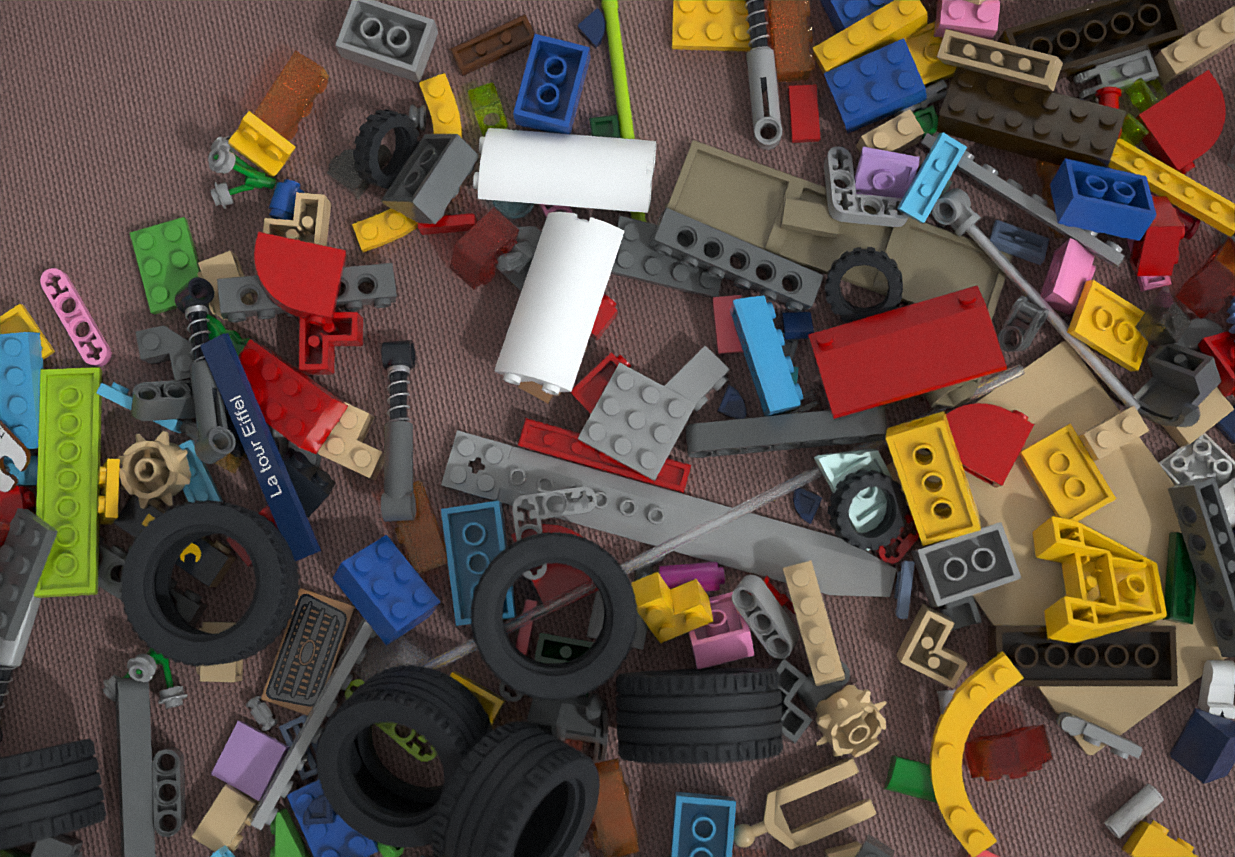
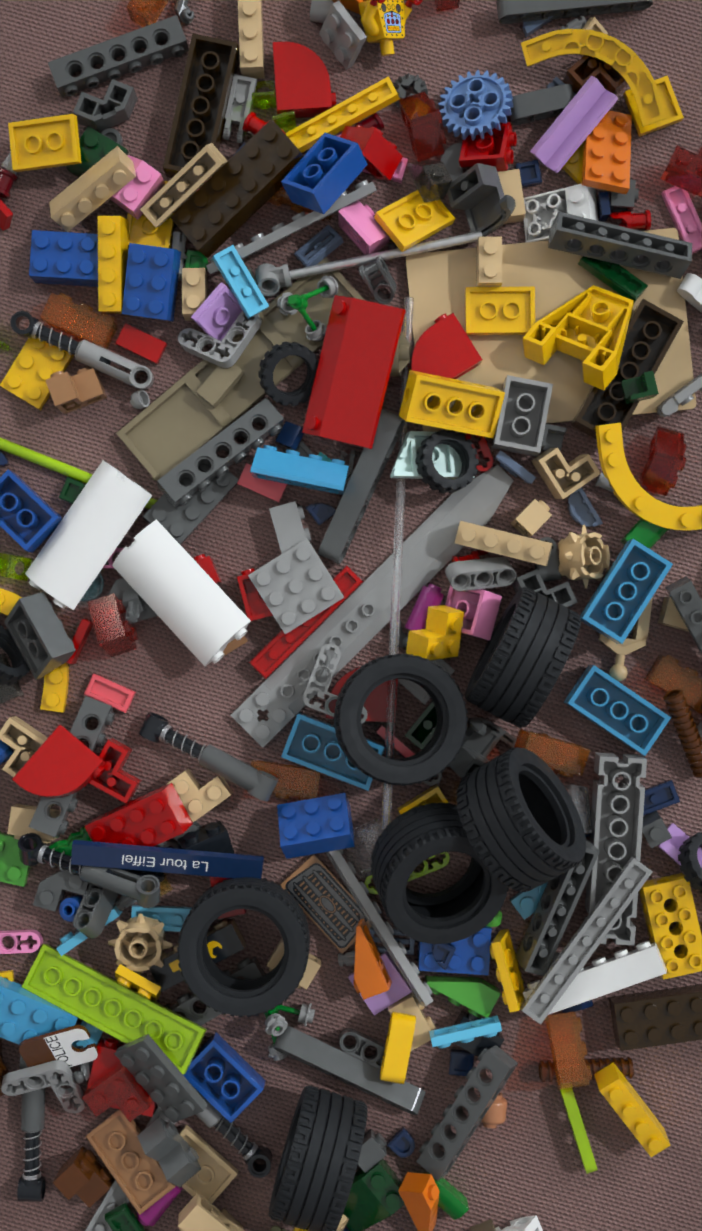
camera: 65 degrees left, 5 degrees up
dark blue tile [793,486,822,524] -> none
none -> medium nougat brick [45,367,107,414]
none -> blue brick [59,895,84,922]
none -> coral tile [84,673,136,713]
none -> light grey hinge [130,389,150,409]
none -> blue brick [183,1032,266,1123]
none -> light grey plant [277,275,338,342]
none -> orange slope [353,919,392,1000]
none -> yellow beam [380,1011,416,1084]
none -> tan brick [510,499,552,537]
none -> sand blue tile [568,487,603,527]
none -> dark azure brick [580,539,673,644]
none -> dark green panel [621,371,659,404]

